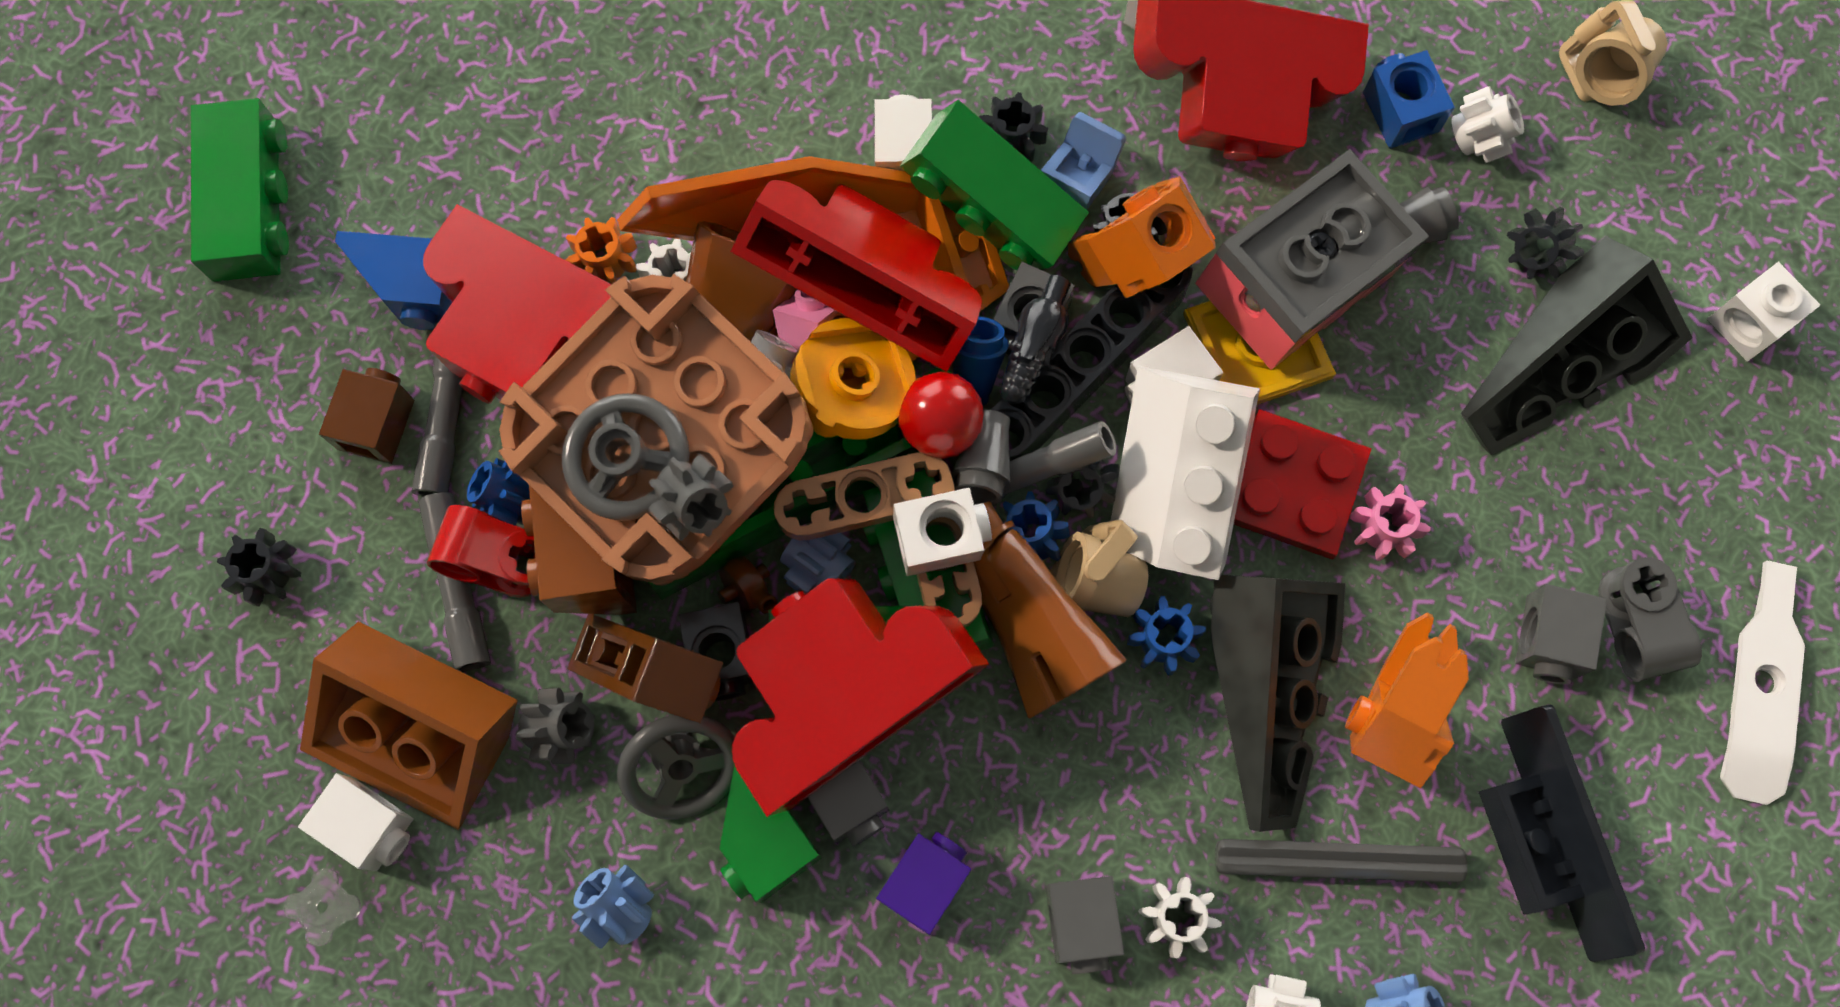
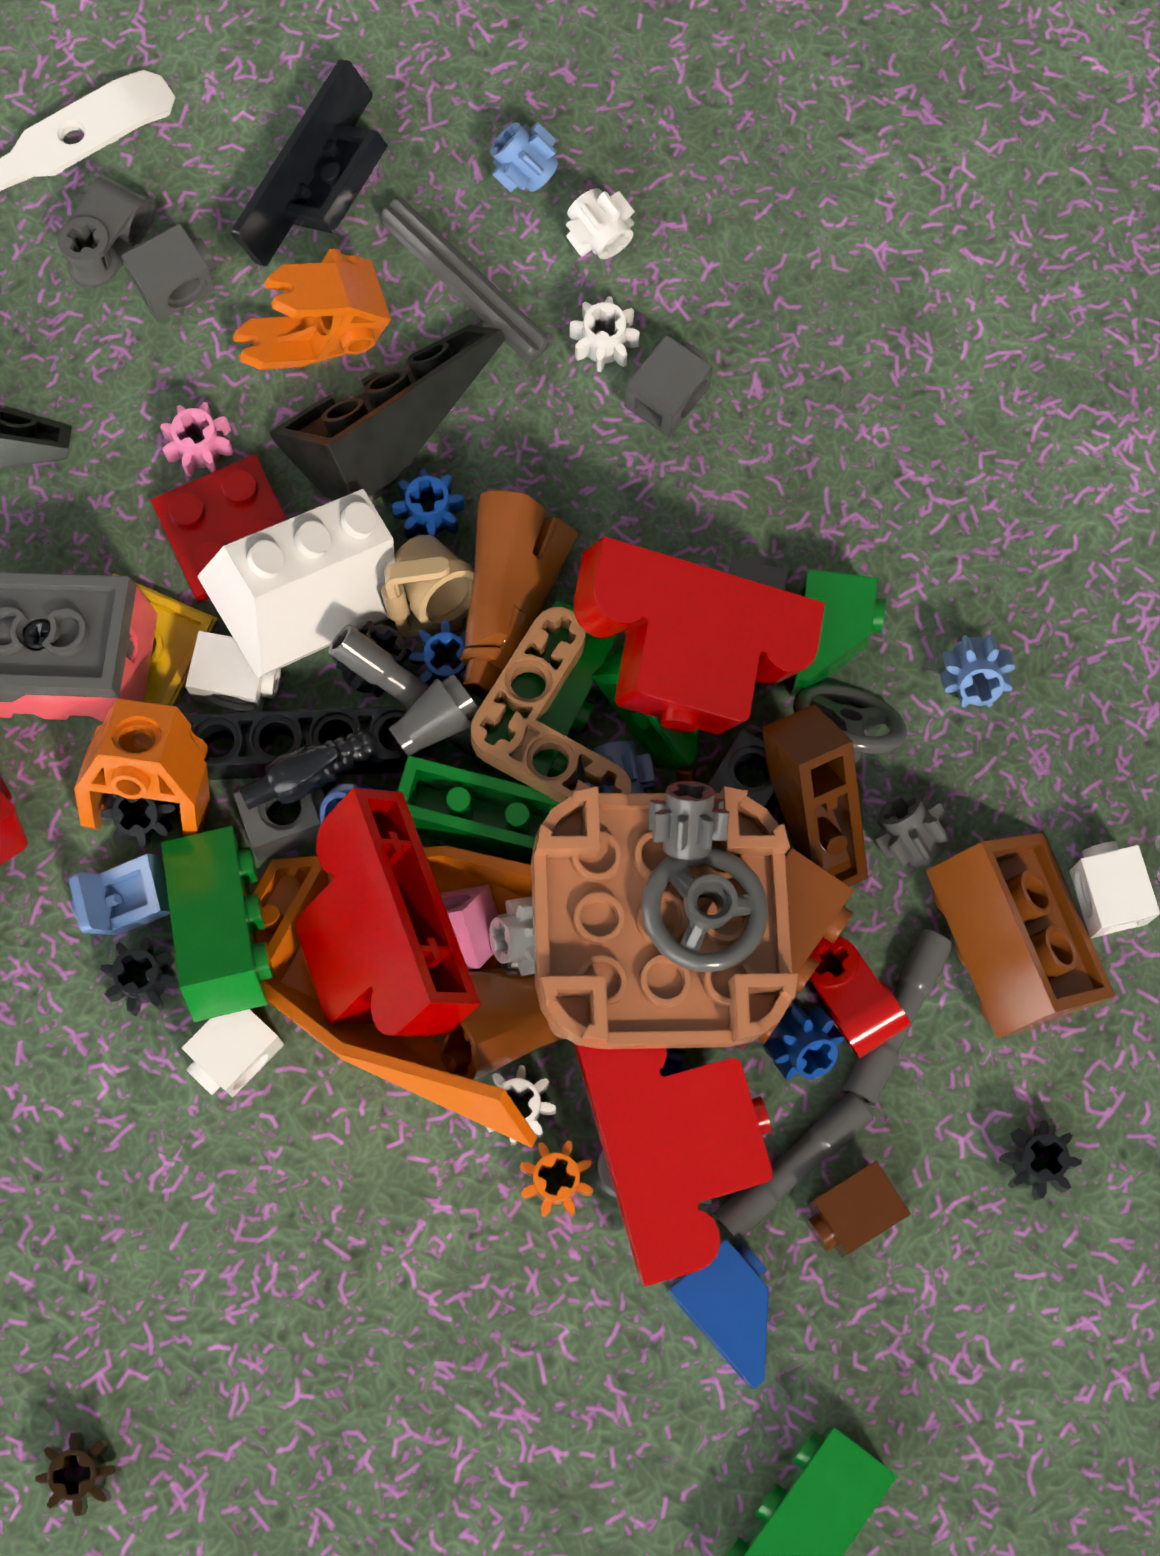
camera: 140 degrees left, 0 degrees up
light orange plate [790,318,916,440] -> none
dark purple brick [876,832,971,936] -> none
white brick [893,488,992,576] -> none
red piece [898,371,984,459] -> none

